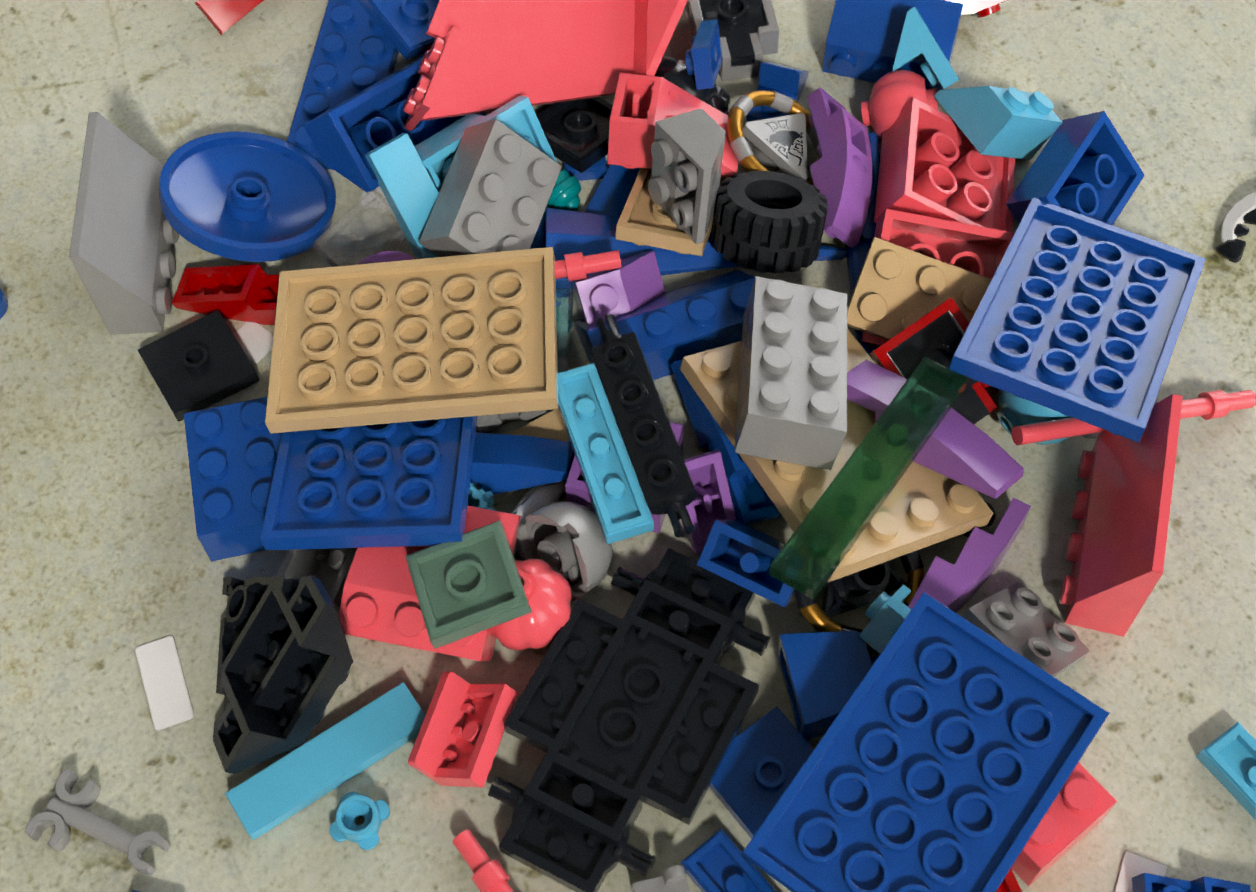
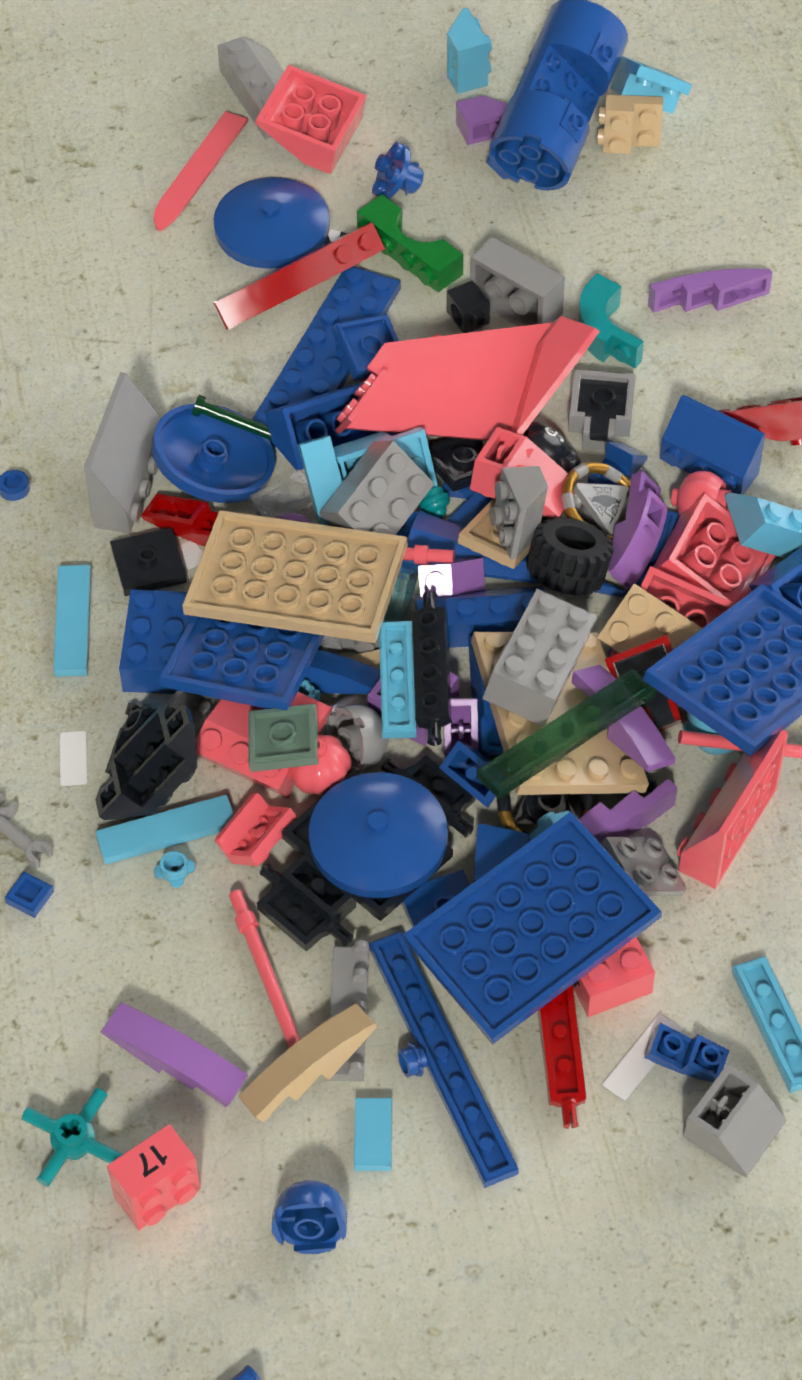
camera: 15 degrees right, 5 degrees down
blue plate [686,19,722,90] -> none
medium azure slope [892,7,959,89] -> none
none -> medium azure tile [53,565,91,677]
none -> dark green bar [191,394,272,441]
none -> blue dish [309,772,448,898]

